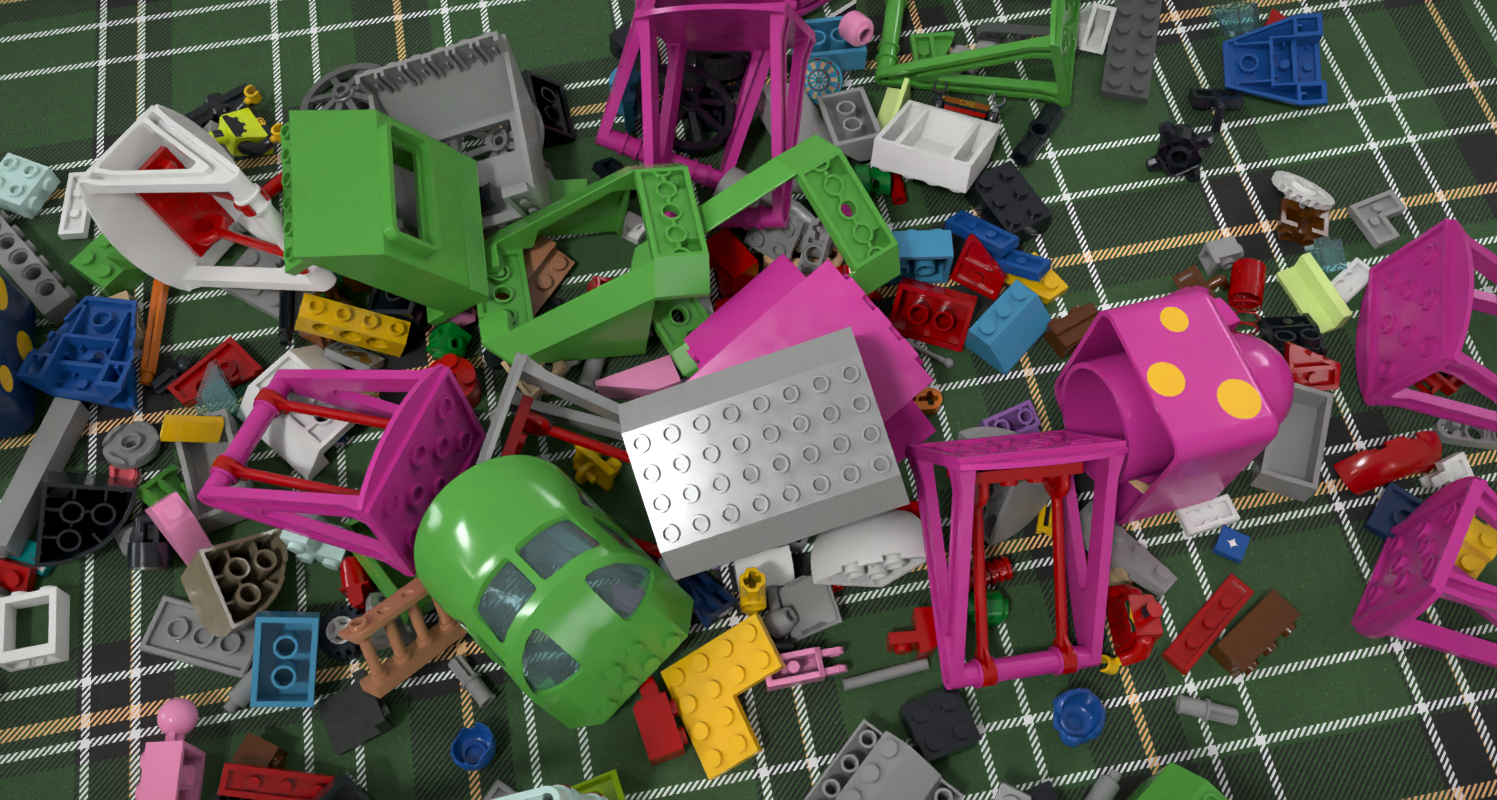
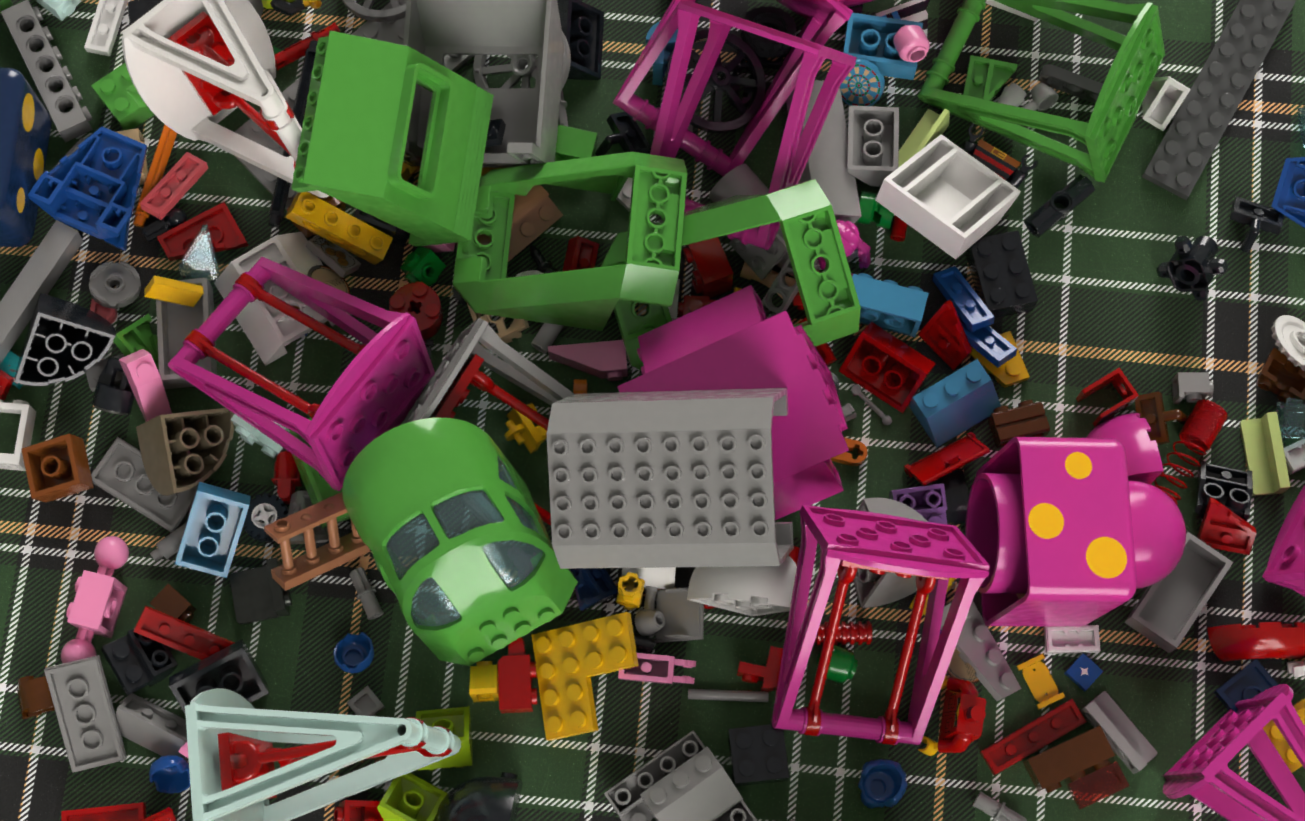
camera: 15 degrees right, 10 degrees up
none -> dark orange brick [21,433,94,503]
none -> coral plate [140,152,208,220]
none -> yellow slope [469,661,499,702]
none -> red door [903,432,990,486]
none -> black slope [937,468,969,525]
none -> yellow piece [1016,654,1065,710]
none -> clear red plate [1067,761,1129,810]
none -> red piece [1076,367,1139,427]
none -> light grey panel [1080,691,1158,774]

